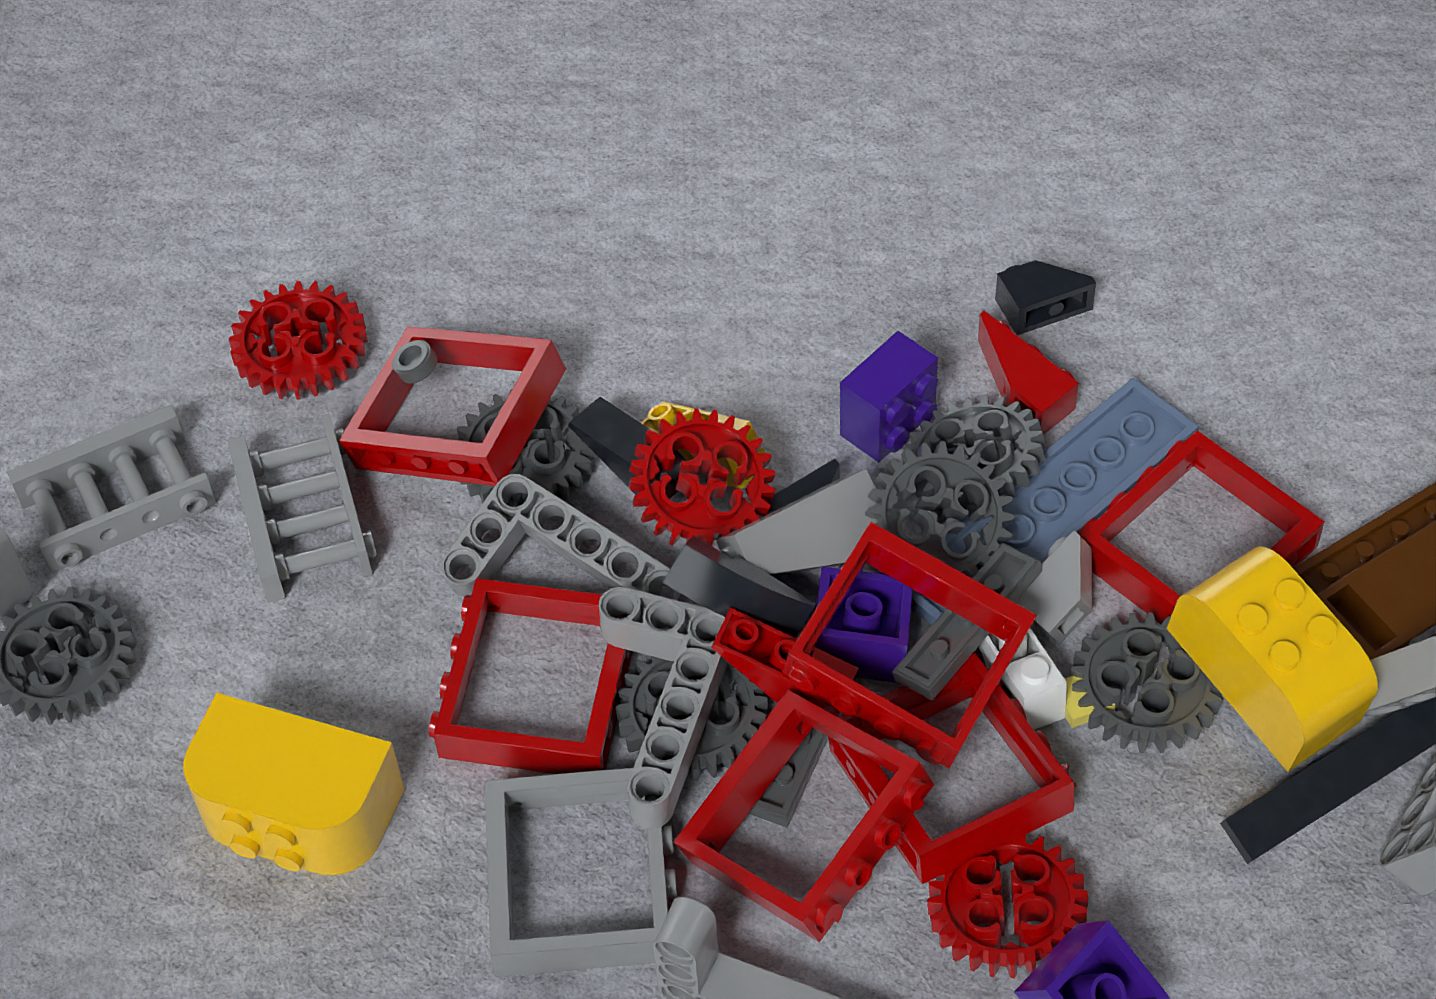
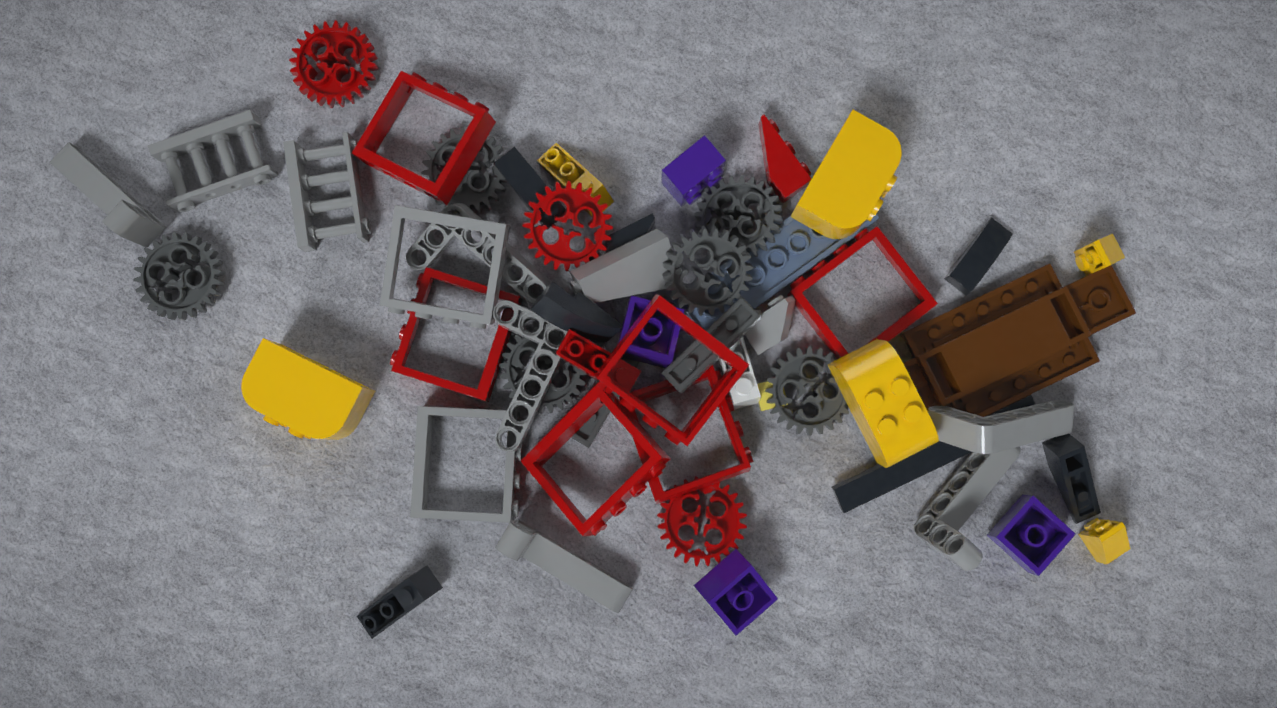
camera: 10 degrees right, 30 degrees up
dark grey tile [392,340,438,383] -> none
black slope [995,260,1096,336] -> none
none -> light grey window [380,205,510,329]
none -> yellow brick [790,110,902,239]
none -> black slope [944,217,1013,296]

